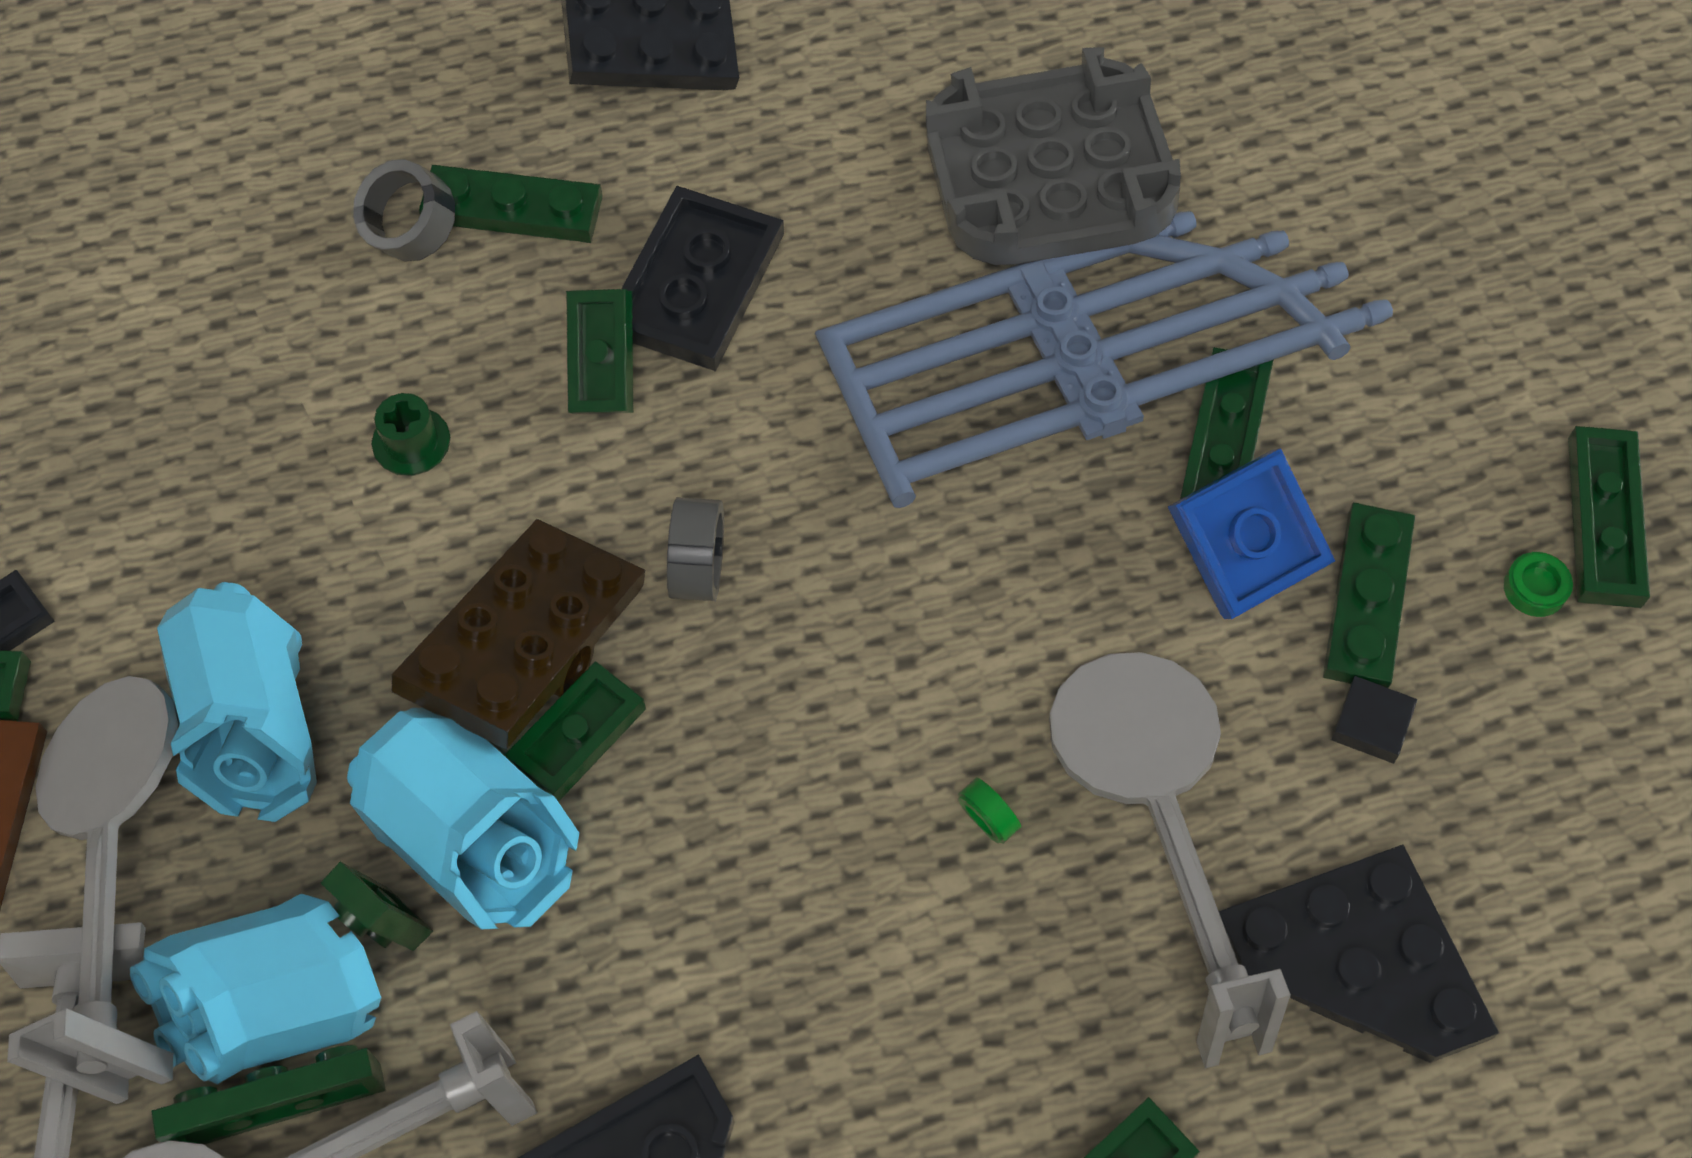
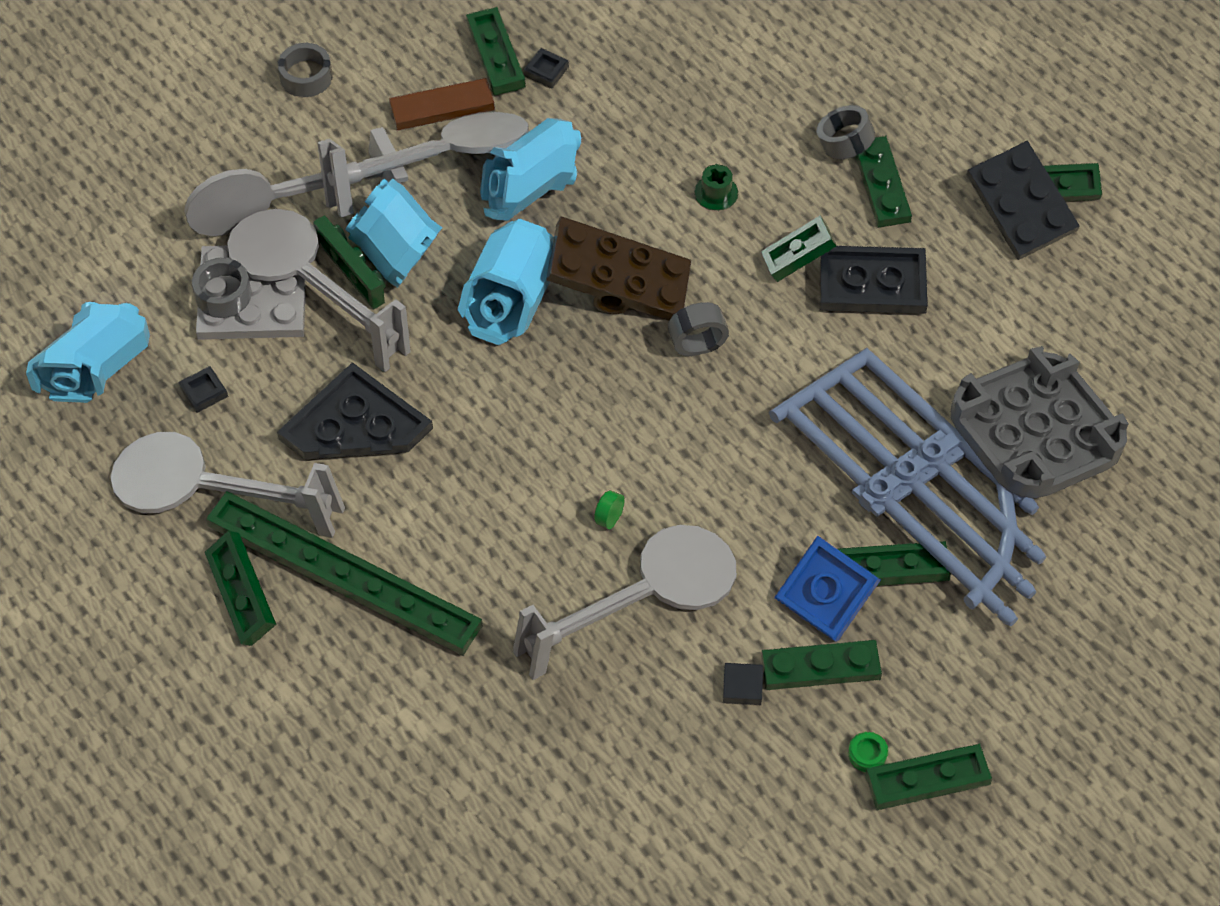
camera: 70 degrees right, 5 degrees down
dark green plate [321,861,433,951] -> none
dark green plate [505,661,646,802] -> none
black plate [1219,844,1499,1063] -> none

